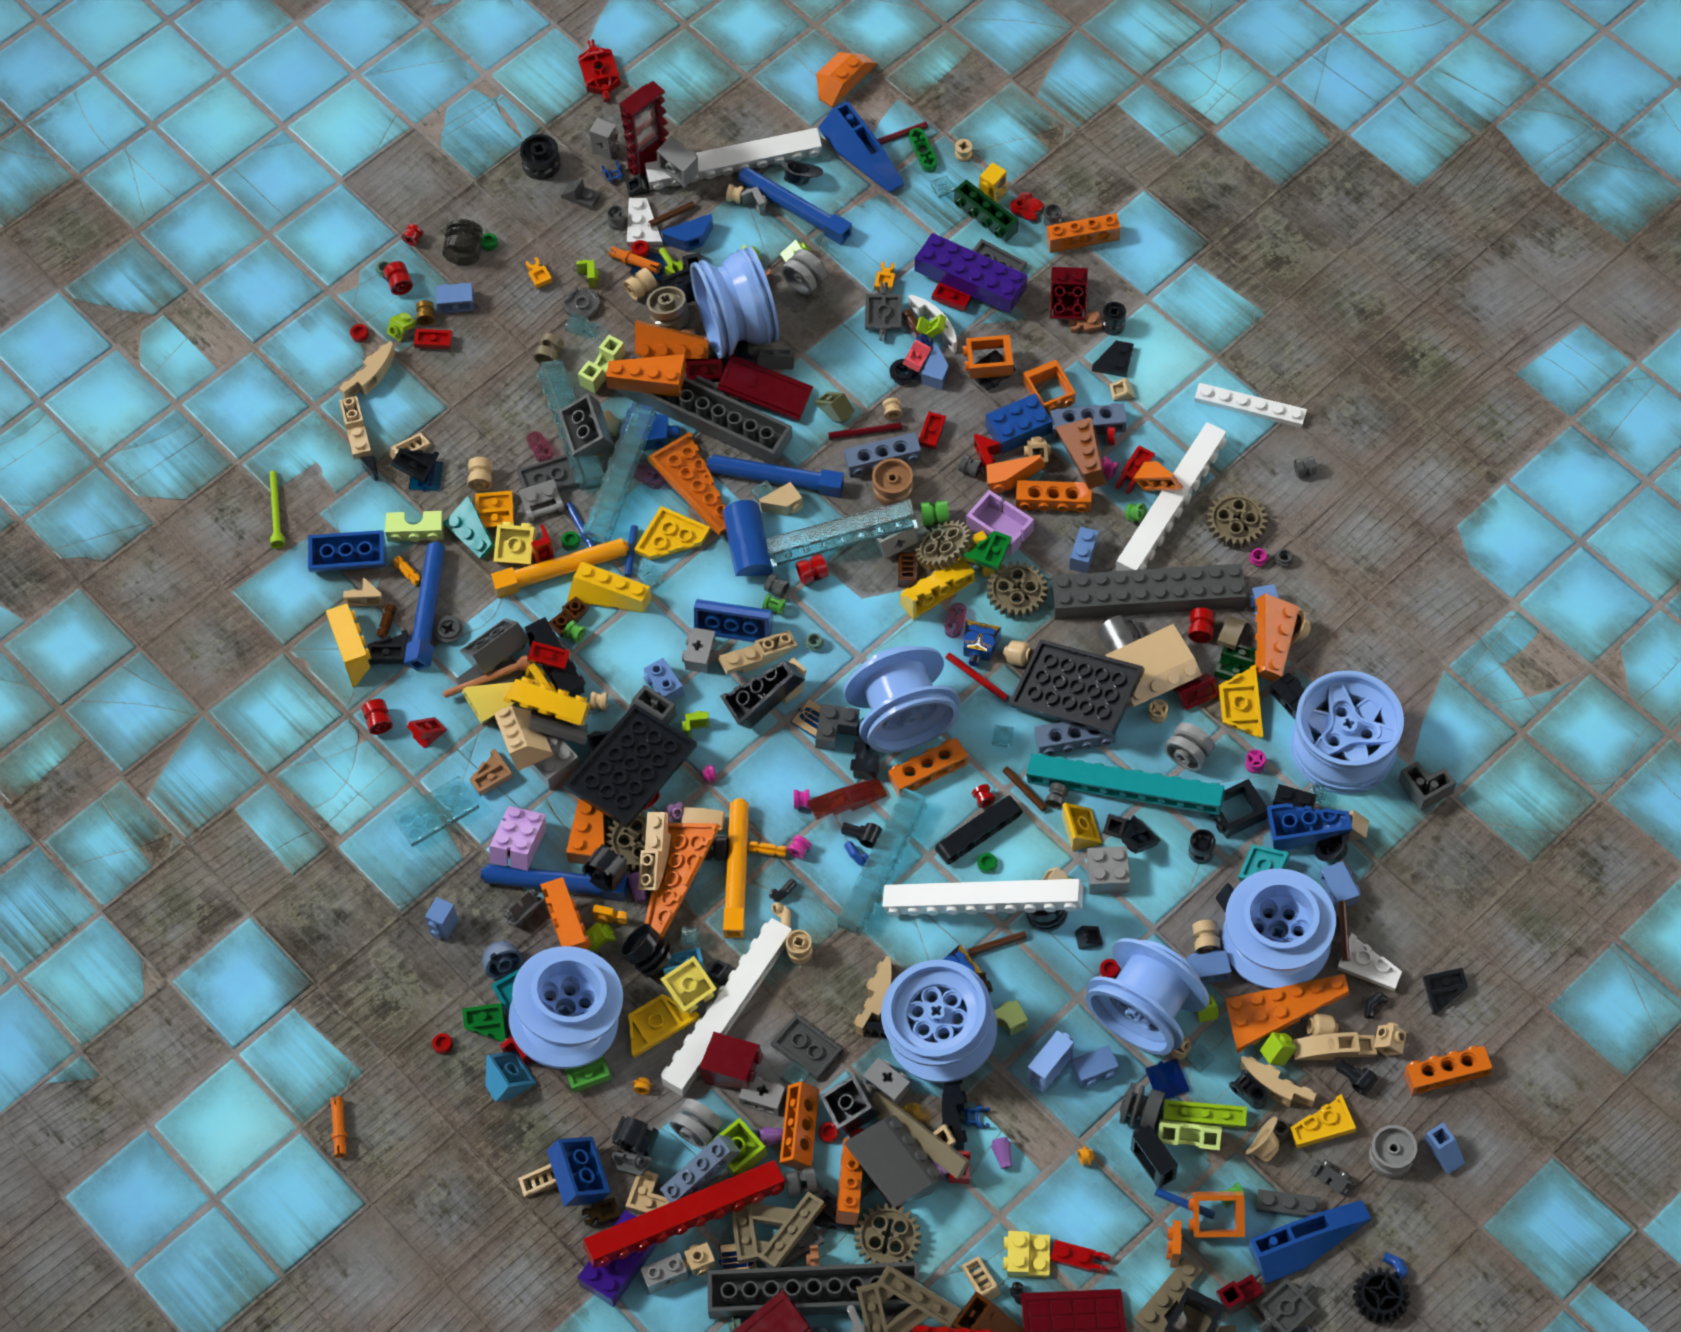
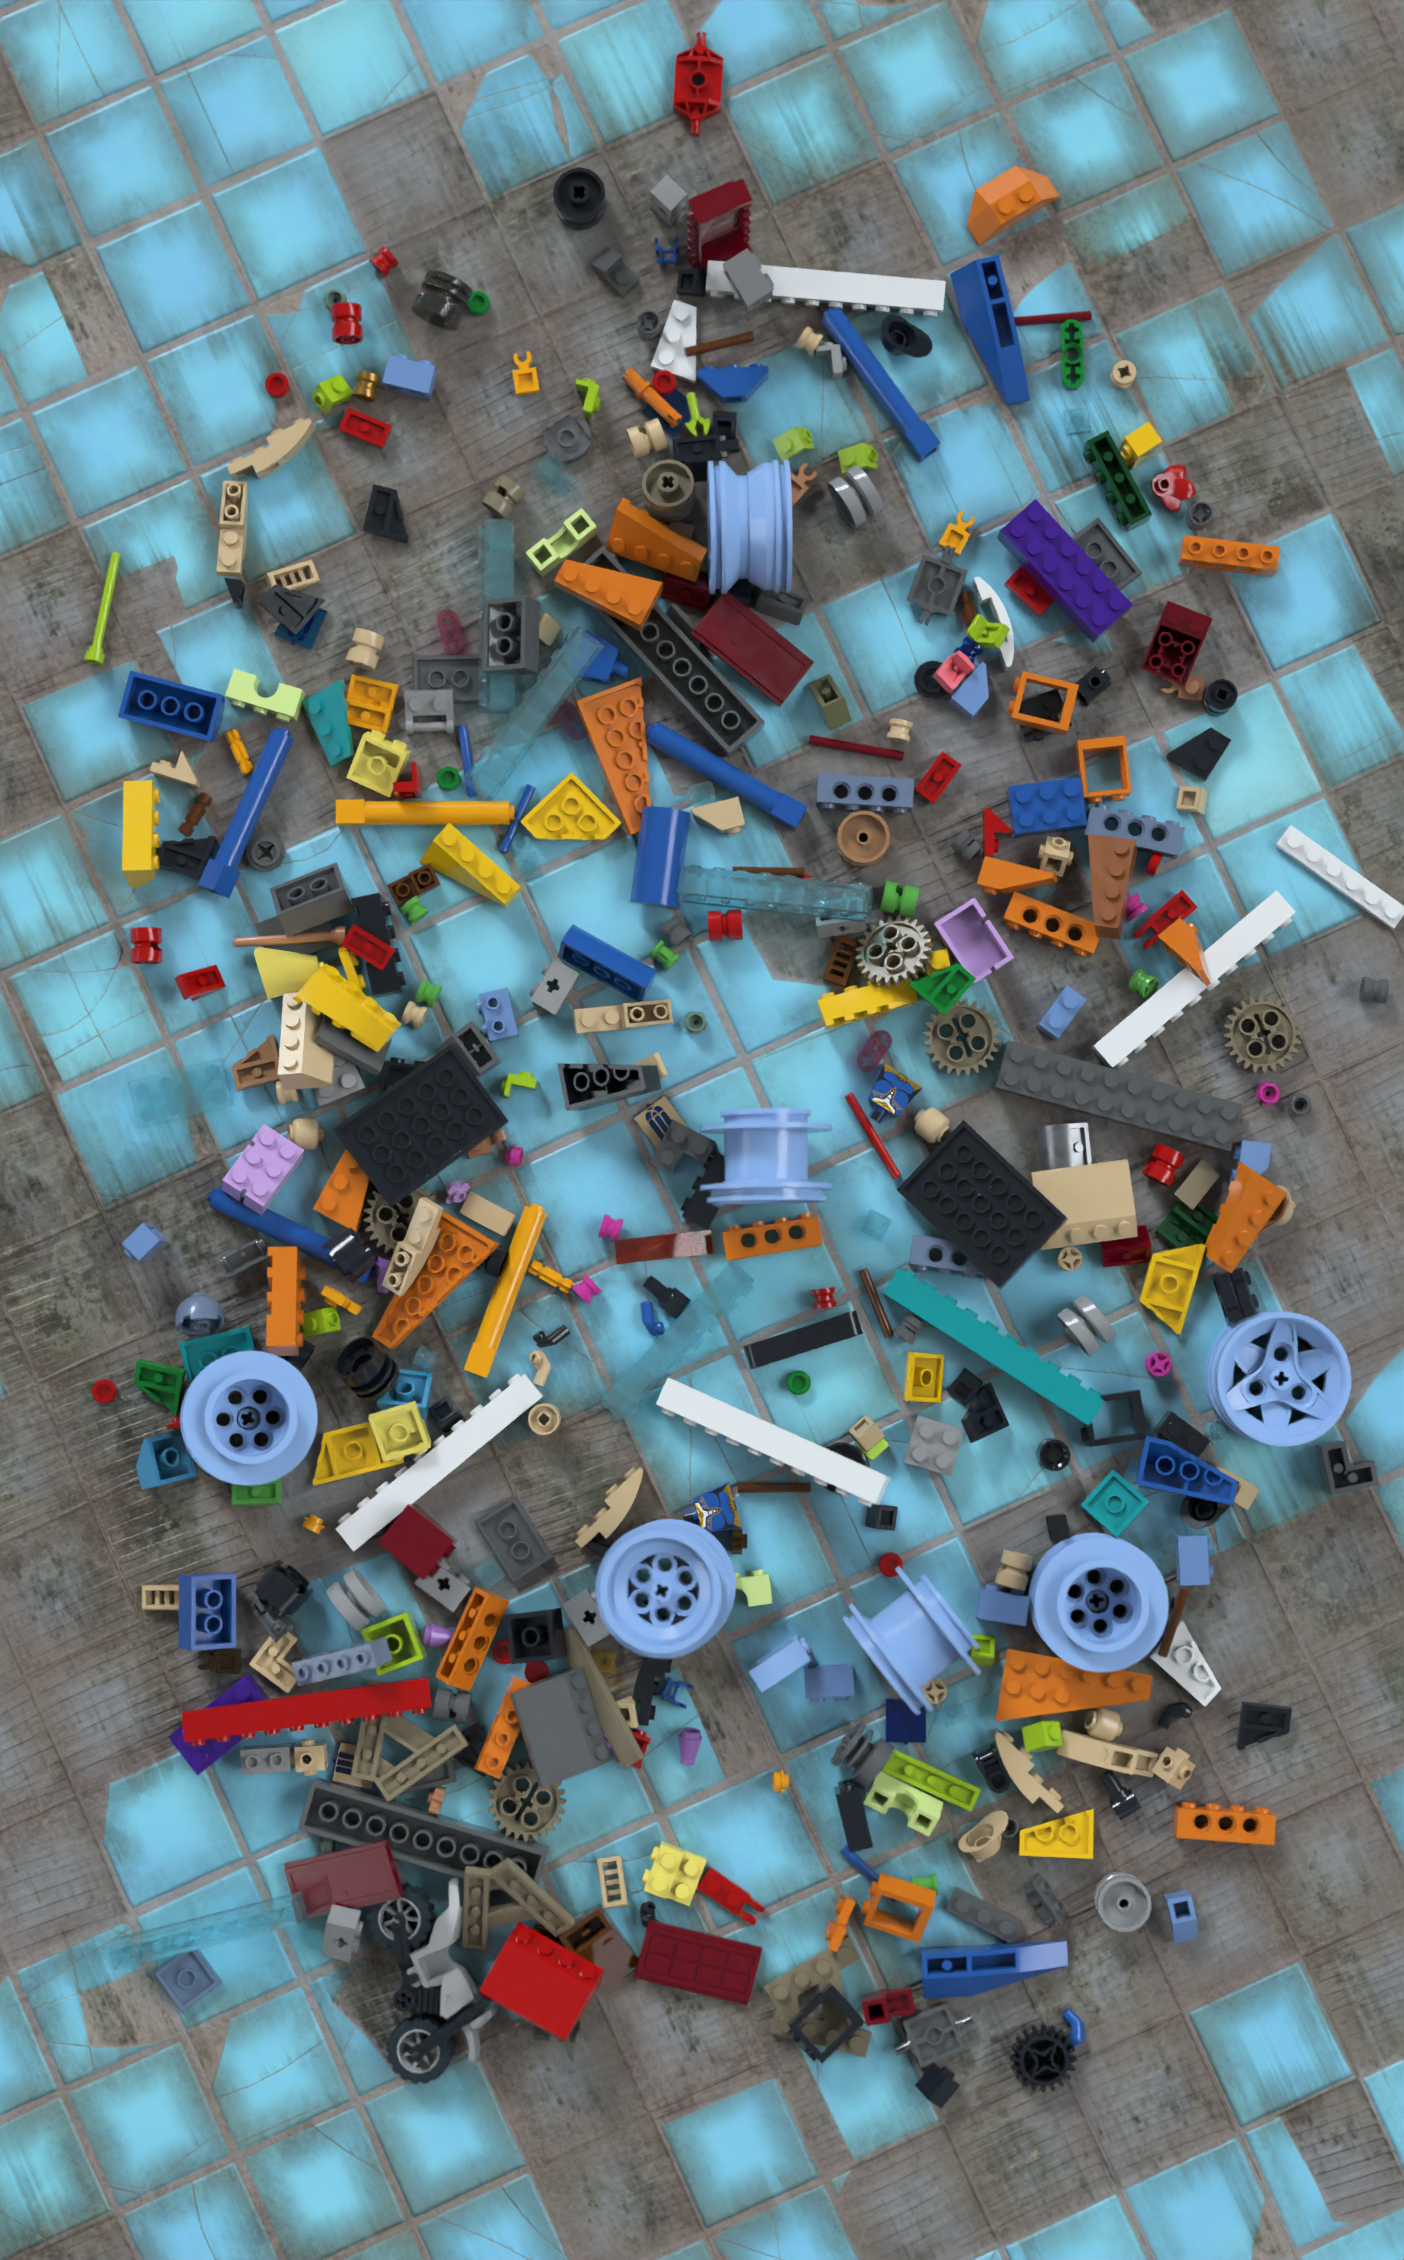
camera: 20 degrees right, 25 degrees up
none -> tan wheel [276,1081,300,1105]
none -> tan head [287,1119,324,1150]
none -> black wing [362,484,408,543]
none -> bright green wheel [415,979,442,1008]
none -> nougat plate [468,1130,508,1159]
none -> black brick [1075,666,1111,706]

